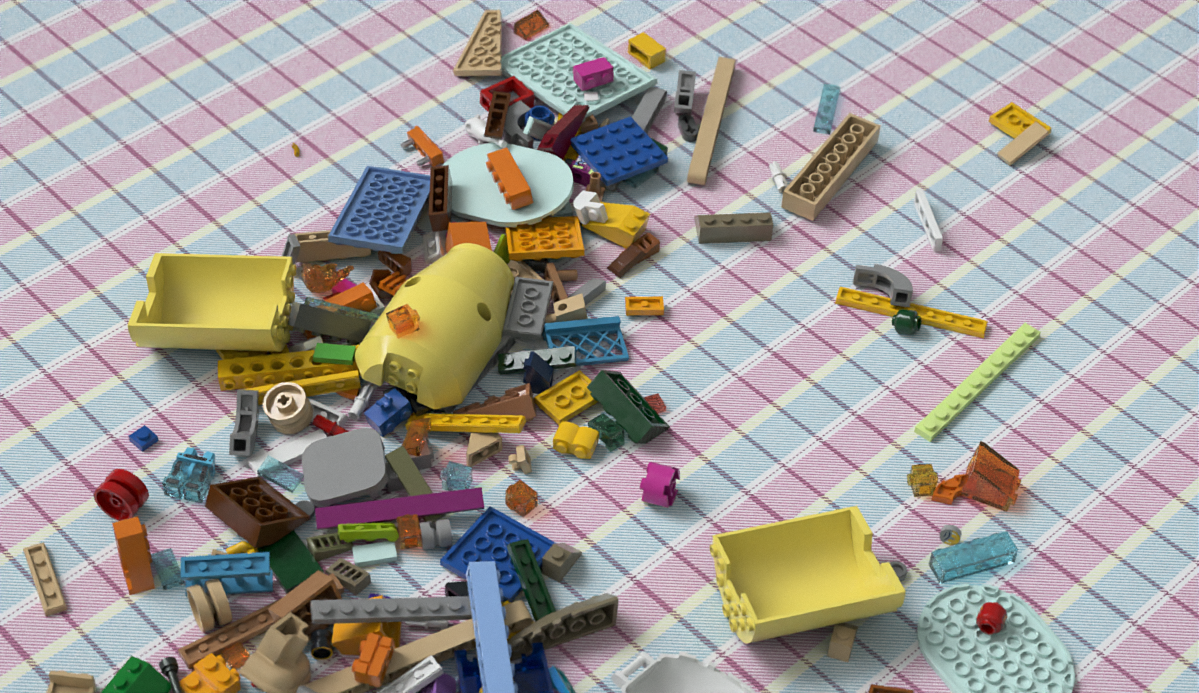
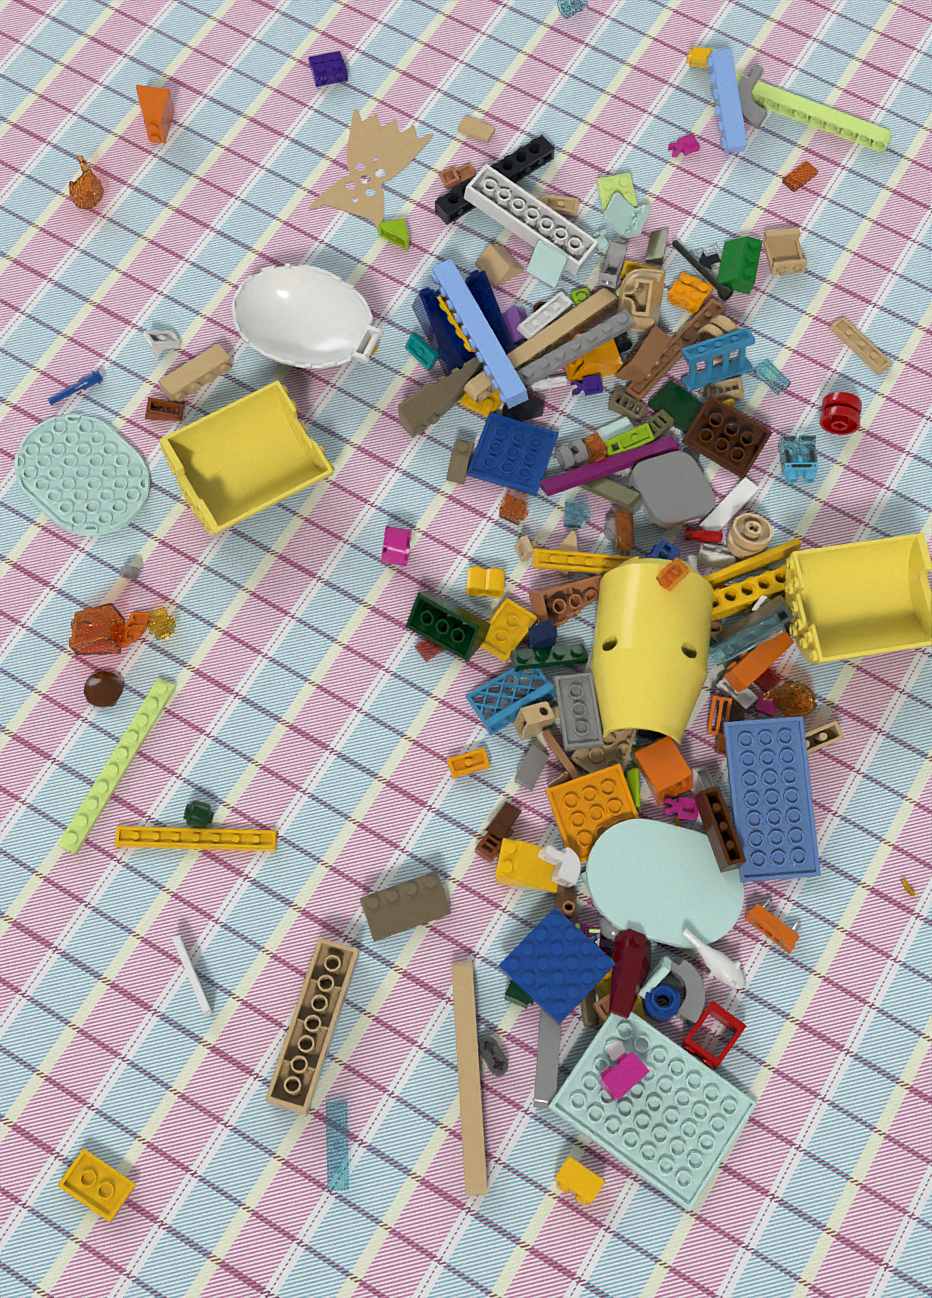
camera: 165 degrees right, 20 degrees up
orange wedge [112,516,155,595] -> none
blue plate [129,425,158,452] -> none
clear orange tile [221,642,250,670] -> none
light grey arch [229,389,259,456] -> none
clear light blue tile [257,455,303,493] -> none
light grey tile [282,234,301,265] -> none
bright green tile [313,343,356,365] -> none
orange brick [352,633,395,688] -> none
tan wing [453,10,502,77] -> none
reddish brown slope [484,91,511,140] -> none
orange brick [486,147,533,210] -> none
dark green plate [507,539,556,622] -> none
clear orange slope [514,10,549,40] -> none
clear green leg [588,414,625,452] -> none
light grey arch [674,70,696,114] -> none
white axle [769,161,788,193] -> none
light grey arch [853,264,913,307] -> none
light grey tile [890,561,907,582] -> none
clear light blue brick [929,531,1018,584] -> none
red head [976,602,1007,635] -> none
tan tile [997,122,1049,166] -> none
none -> reddish brown dish [84,671,122,707]

